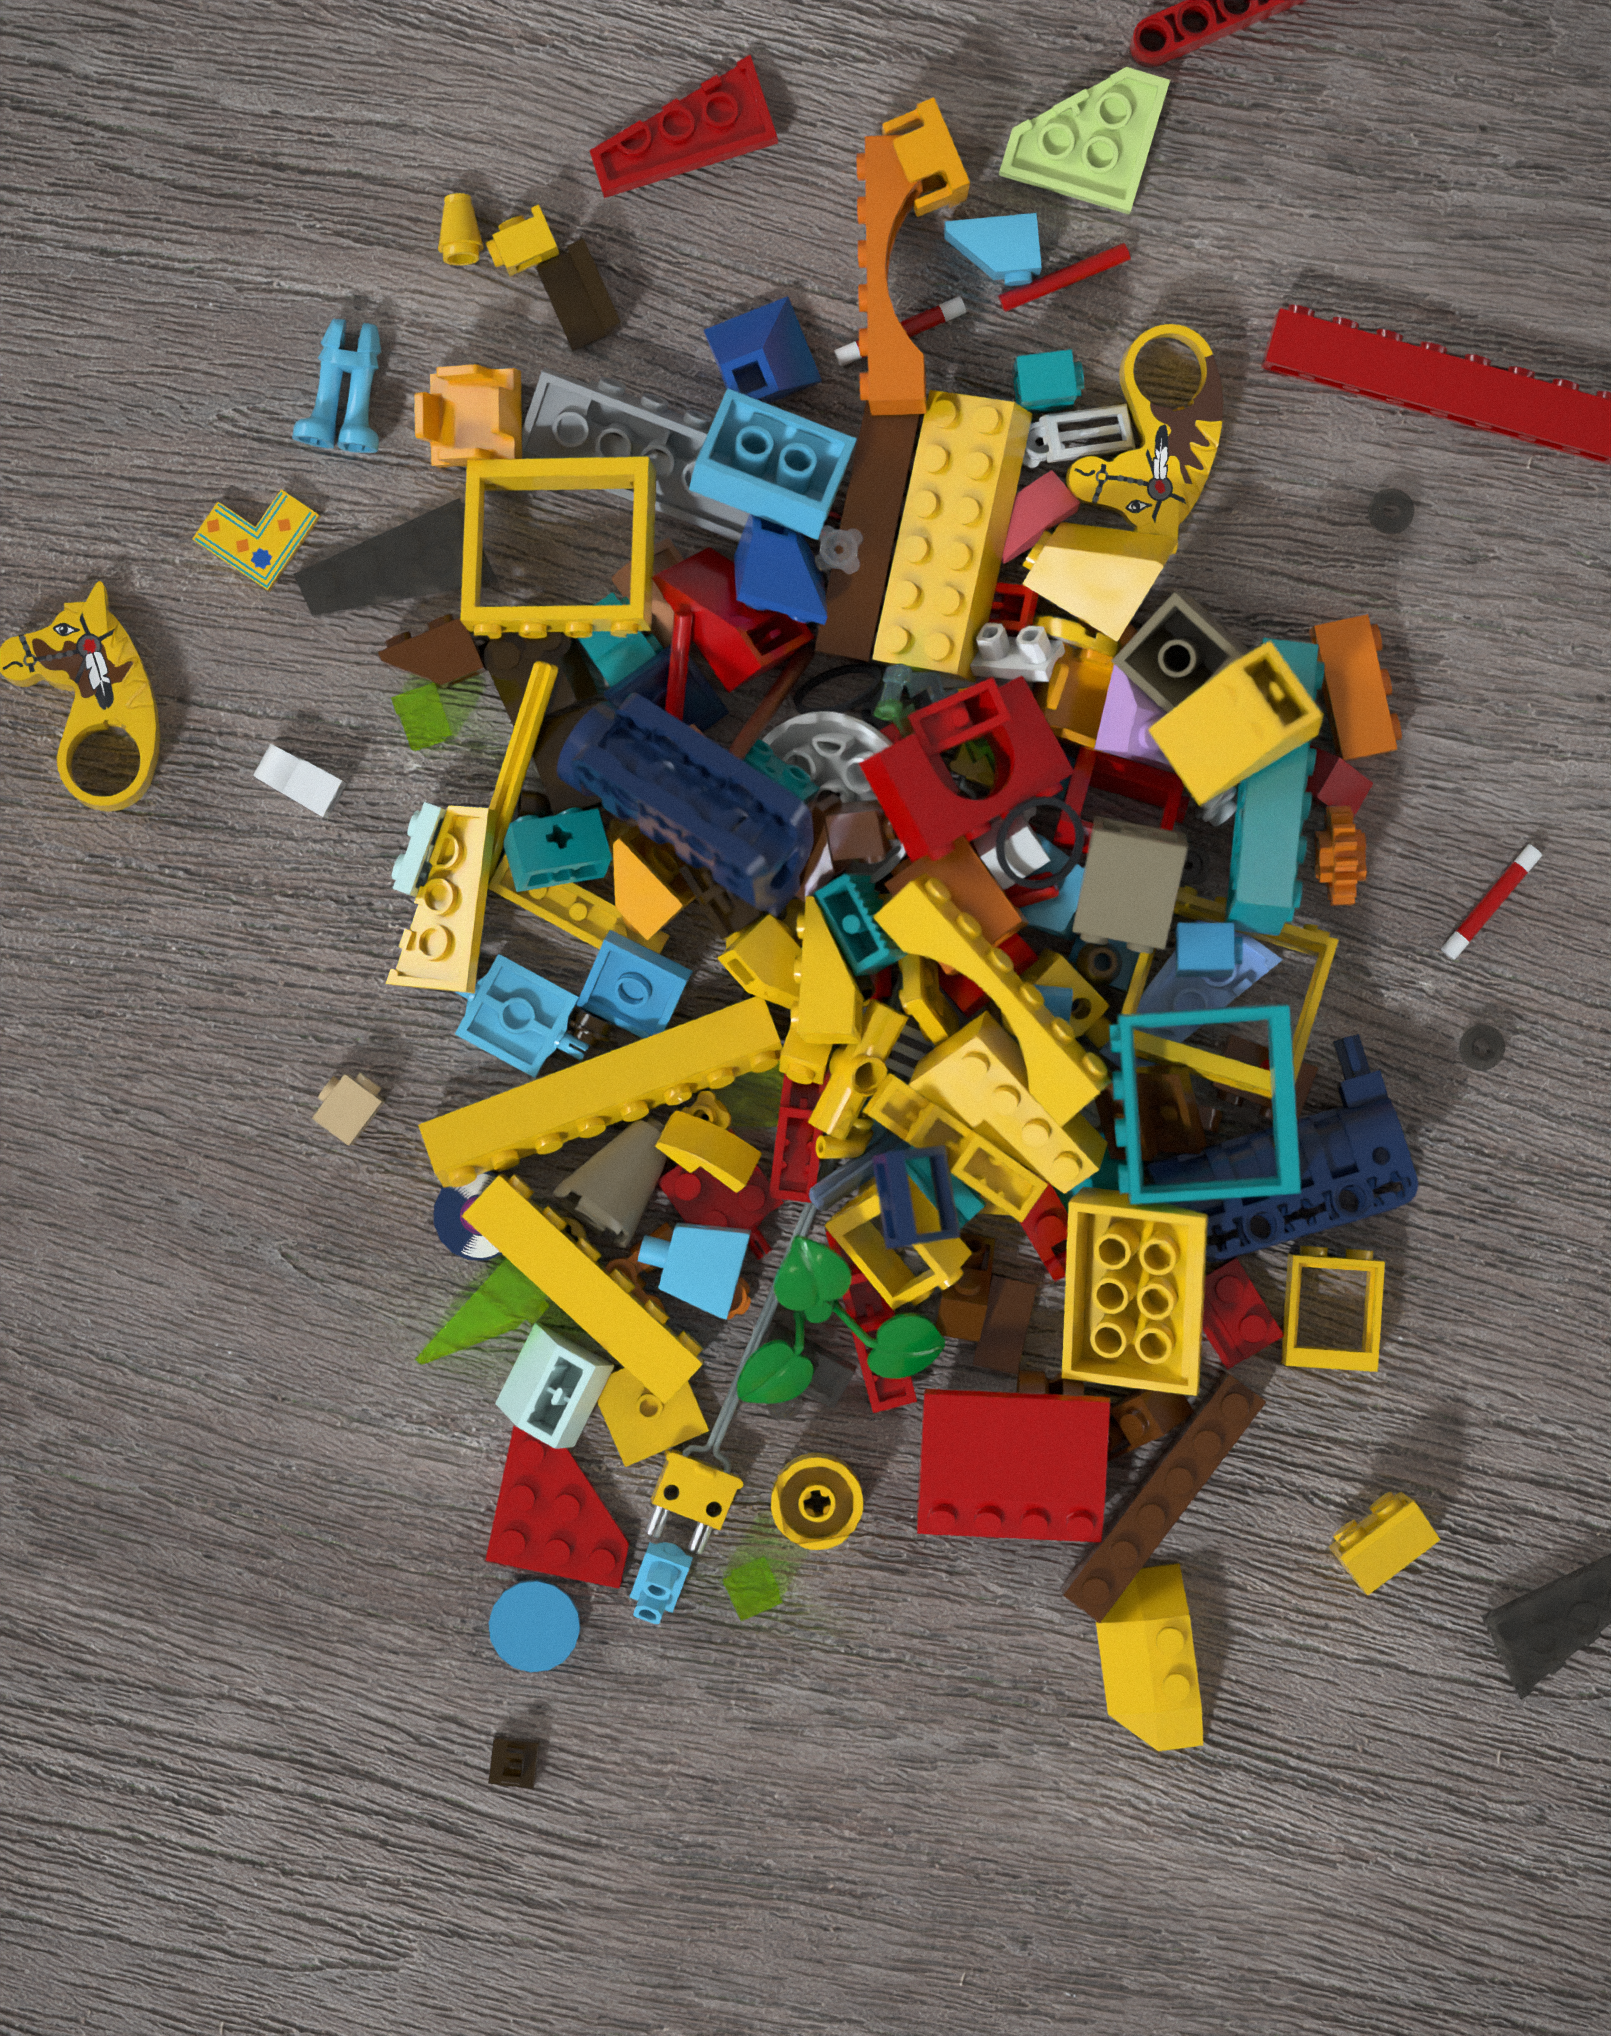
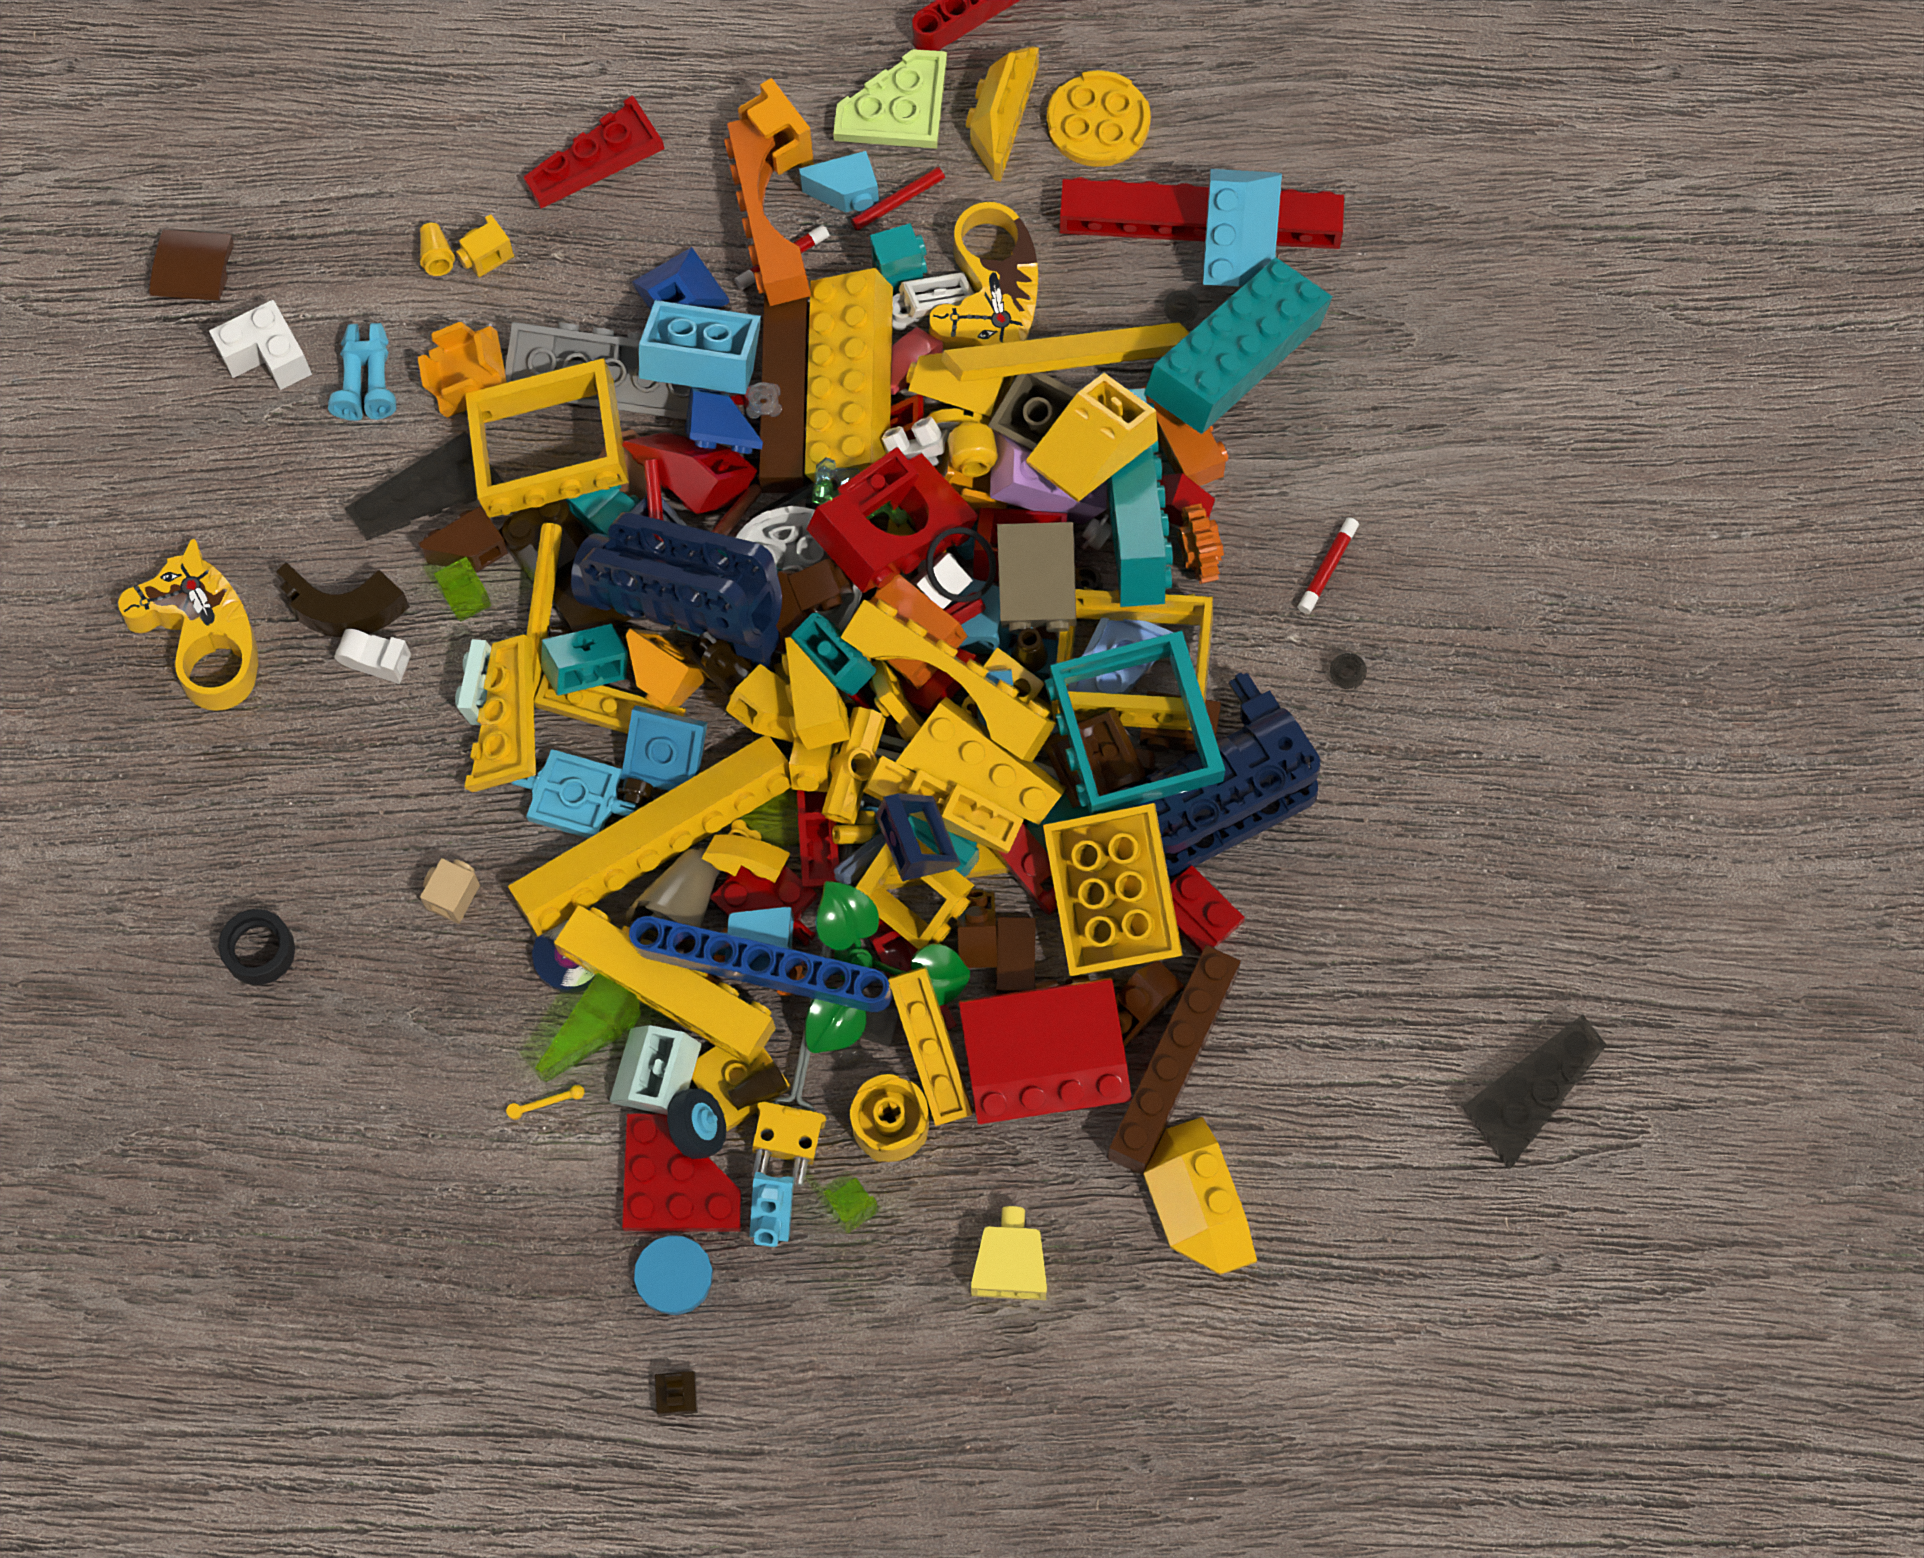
camera: 10 degrees left, 20 degrees down
yellow tile [192,489,321,592] -> none
dark brown panel [535,238,623,352] -> none
dark azure brick [1175,923,1243,977] -> none
yellow window [1281,1246,1385,1372] -> none
yellow slope [1329,1491,1441,1596] -> none
none -> reddish brown slope [149,229,234,301]
none -> white brick [209,300,312,390]
none -> black tyre [218,909,296,985]
none -> dark brown arch [276,562,410,637]
none -> yellow hinge [506,1085,585,1120]
none -> blue beam [629,916,892,1012]
none -> black wheel [667,1089,726,1159]
none -> dark brown cone [727,1061,788,1111]
none -> yellow plate [888,966,974,1126]
none -> yellow tile [941,322,1189,382]
none -> yellow head [947,420,998,477]
none -> yellow wedge [966,46,1039,182]
none -> light yellow torso [971,1206,1047,1300]
none -> yellow tile [1047,70,1151,167]
none -> teal brick [1144,257,1333,434]
none -> medium azure slope [1203,169,1282,287]

